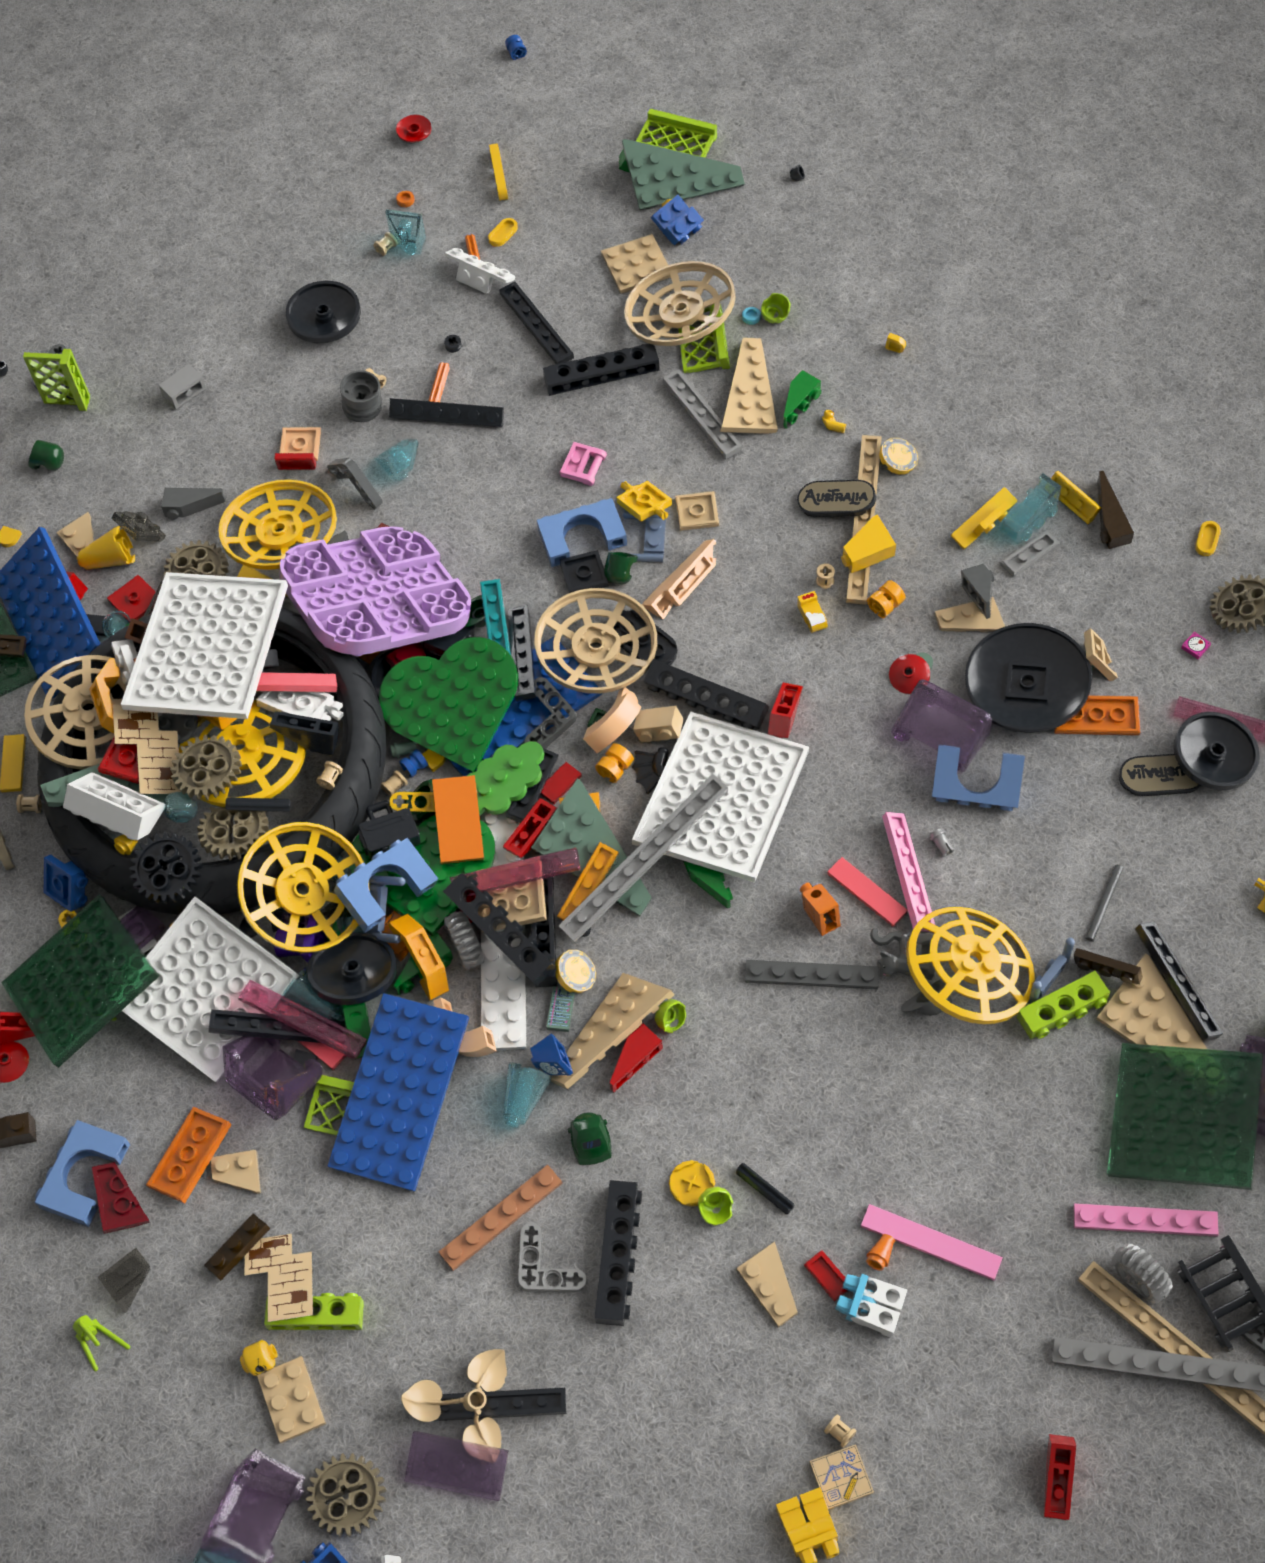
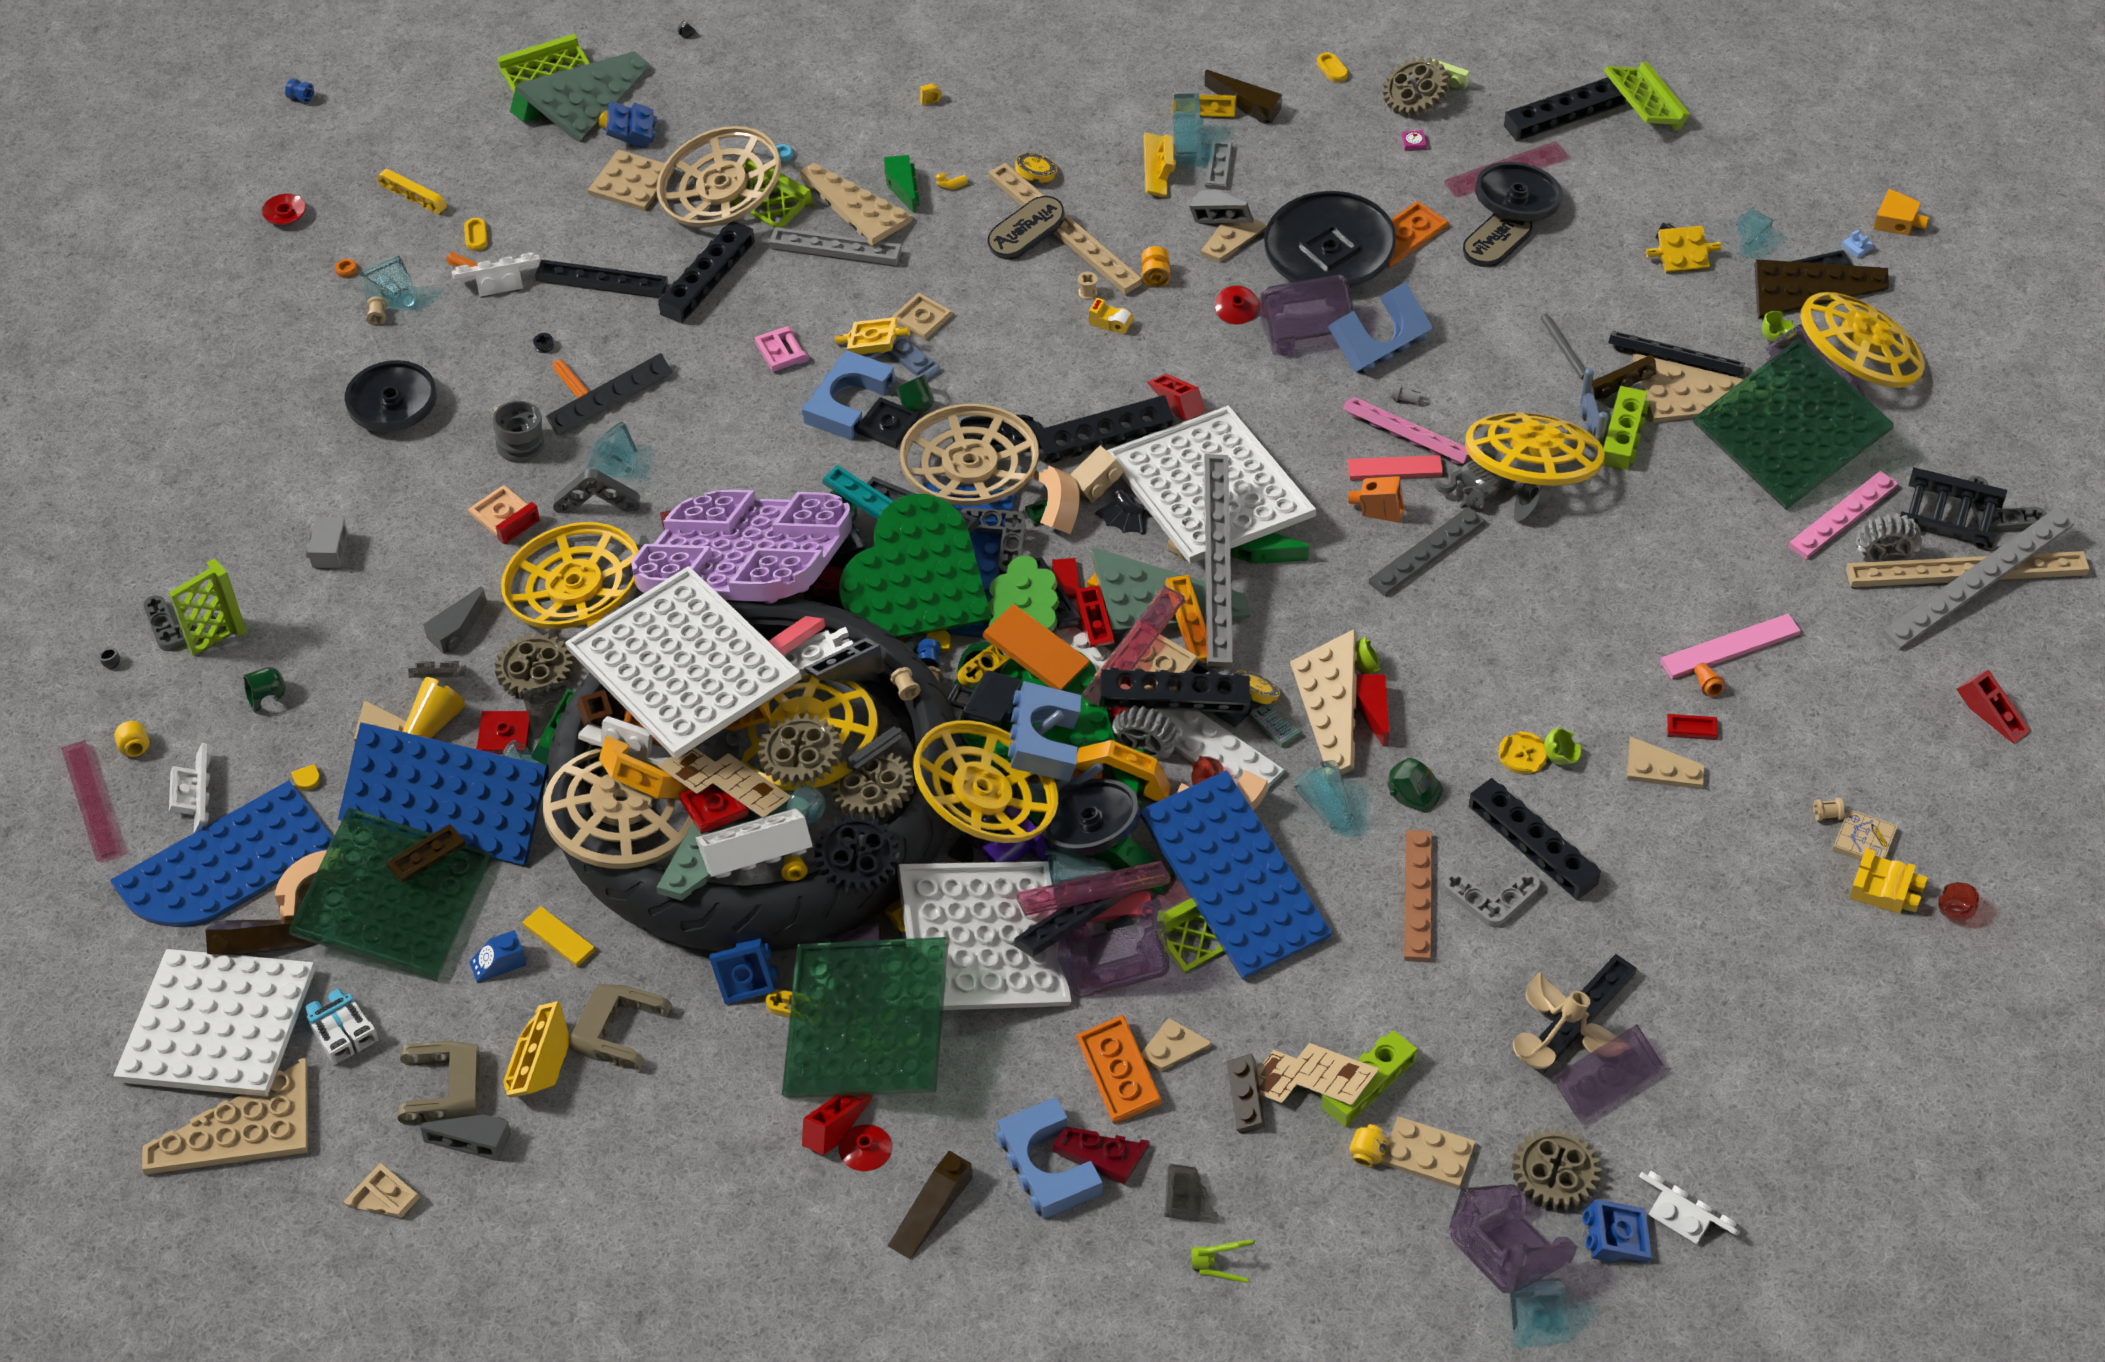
camera: 50 degrees left, 10 degrees down
tan bush [16,794,42,813] -> none
blue slope [530,1033,573,1076] -> none
light orange wheel [595,743,634,783] -> none
light nougat wedge [641,539,716,620] -> none
black axle [736,1163,794,1215] -> none
lime hair [761,293,791,324] -> none
white hips [835,1274,907,1337] -> none
yellow slope [841,514,896,573] -> none
tan wing [1084,628,1118,681] -> none
none -> clear red hair [1191,756,1225,785]

